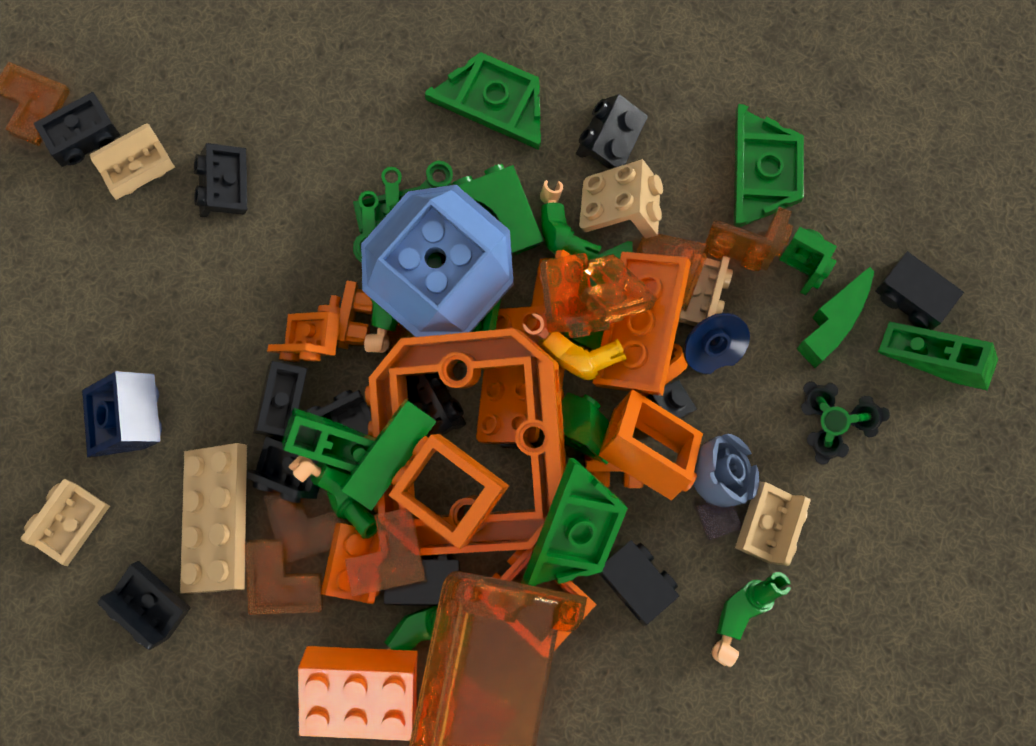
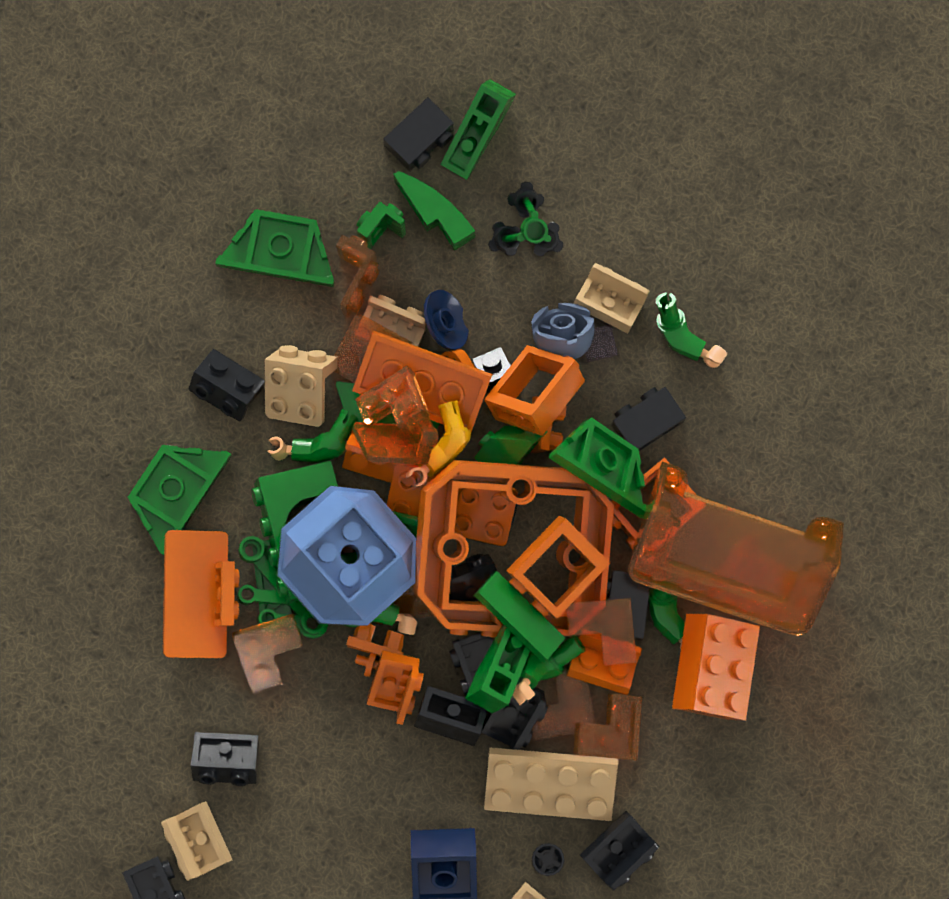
camera: 85 degrees left, 5 degrees up
none -> orange bracket [163,530,240,658]
none -> clear orange plate [232,614,303,693]
none -> black wheel [531,843,564,876]

